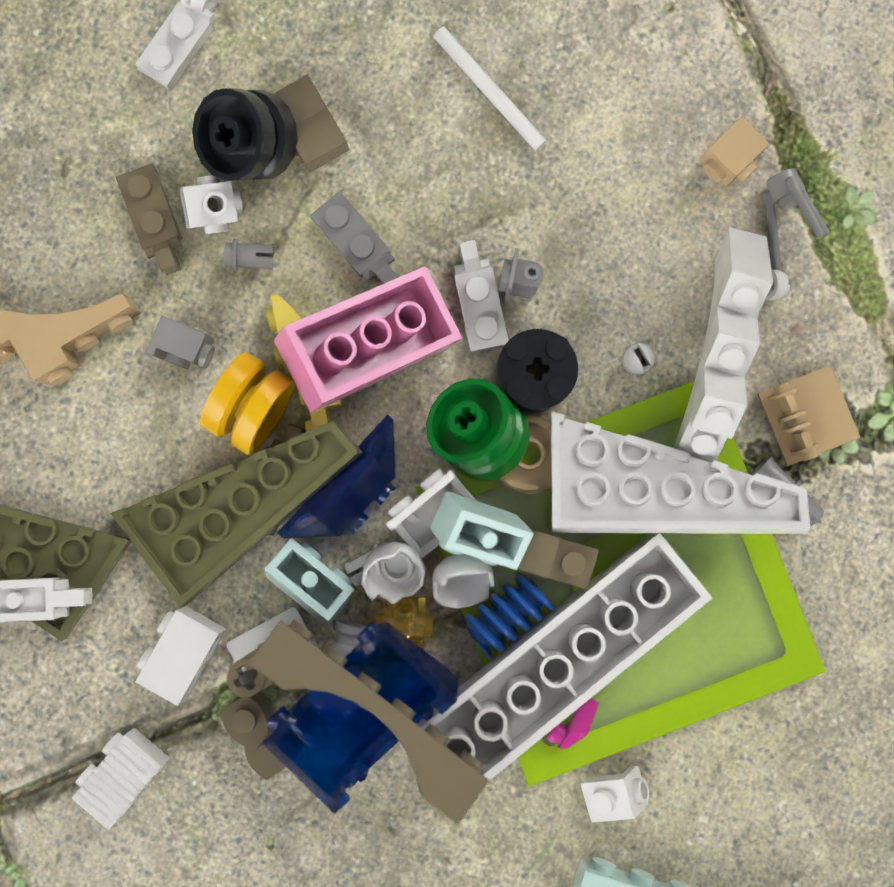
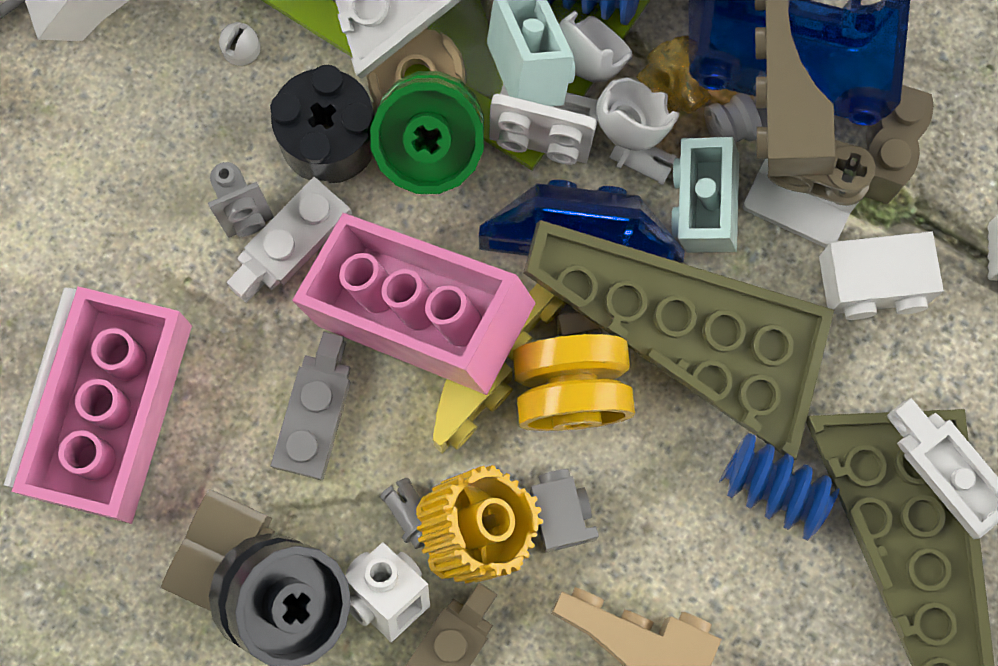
camera: 125 degrees left, 10 degrees down
none -> bright pink brick [11,286,192,524]
none -> yellow brick [416,465,543,584]
none -> blue piece [719,433,839,541]

